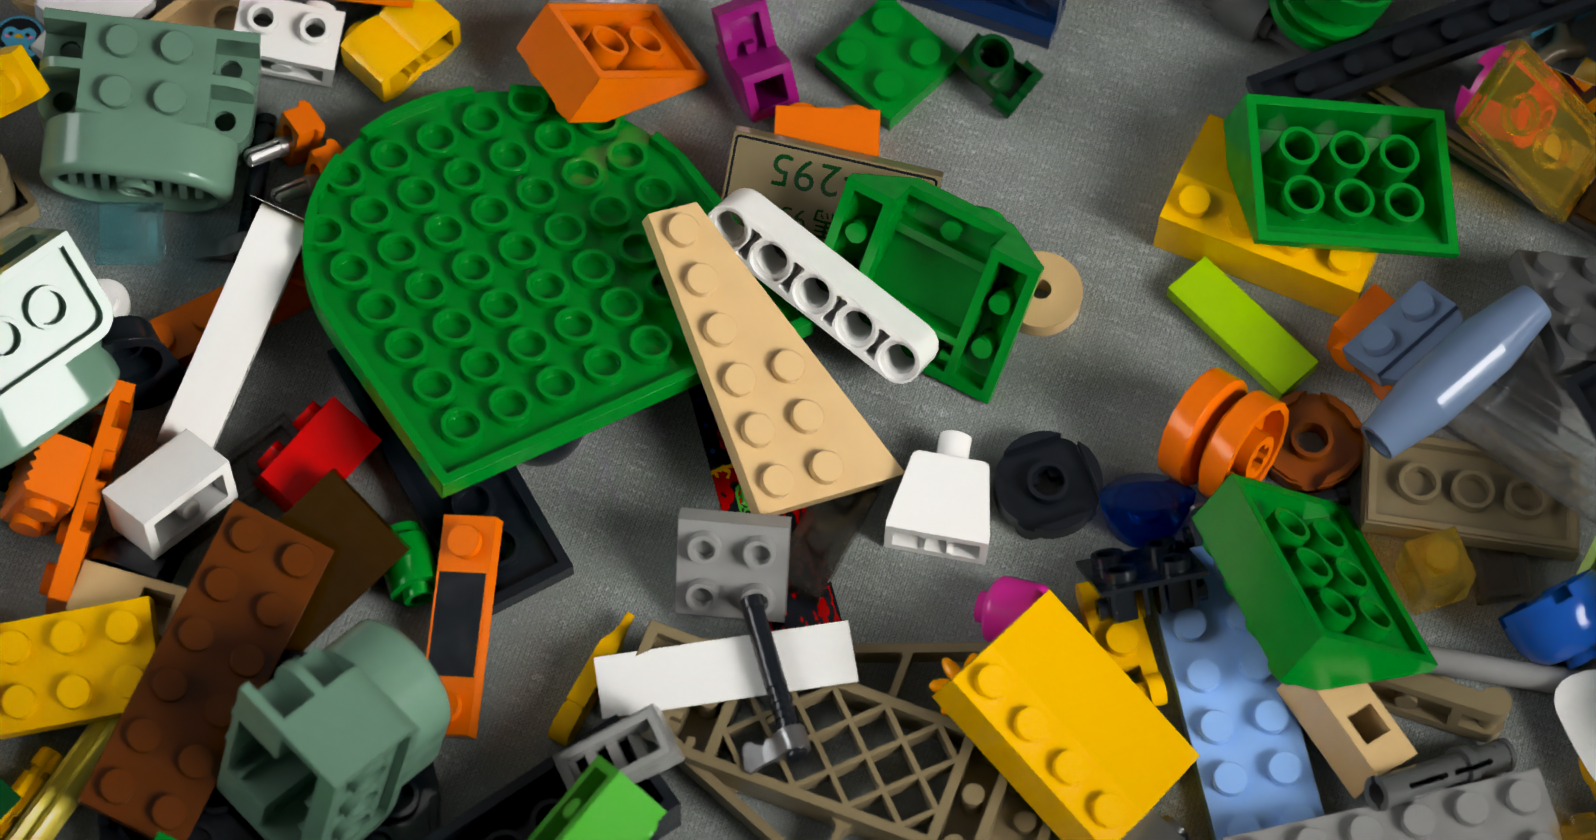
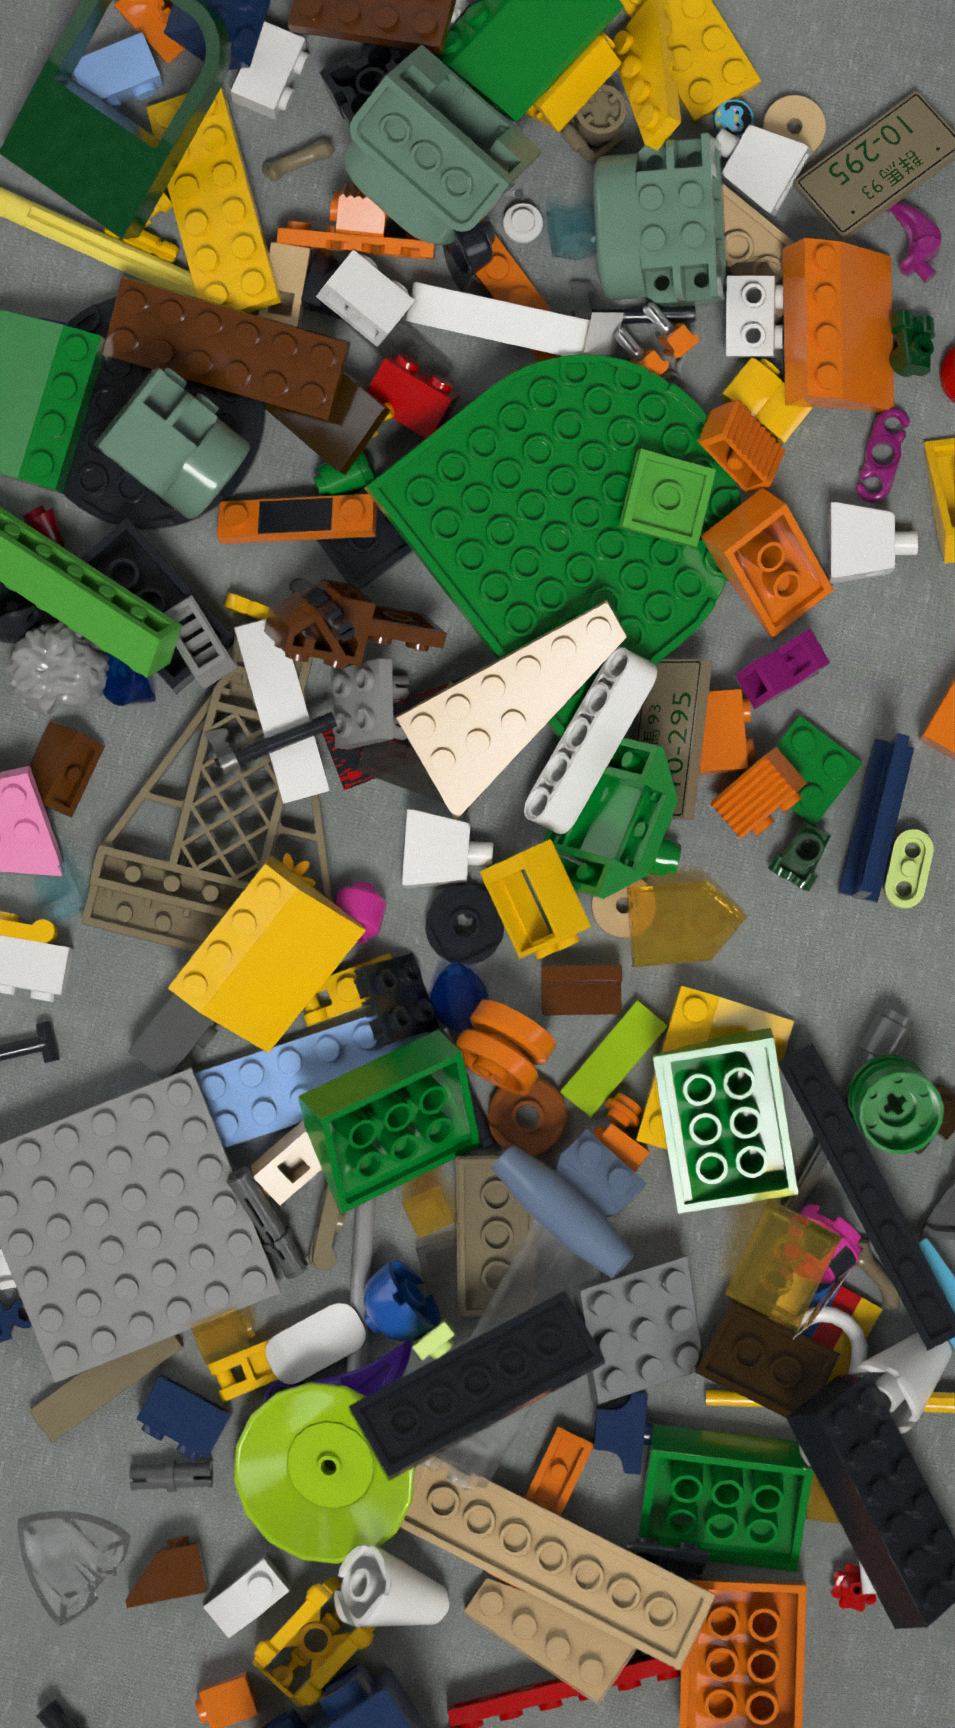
camera: 85 degrees right, 20 degrees up
none -> reddish brown piece [264,578,447,669]
none -> yellow window [480,839,591,960]
none -> reddish brown panel [541,965,622,1016]
none -> orange plate [605,1093,643,1129]
none -> bright green plate [618,449,716,548]
none -> clear yellow tile [627,880,747,967]
none -> orange brick [697,400,786,495]
none -> orange brick [711,747,807,839]

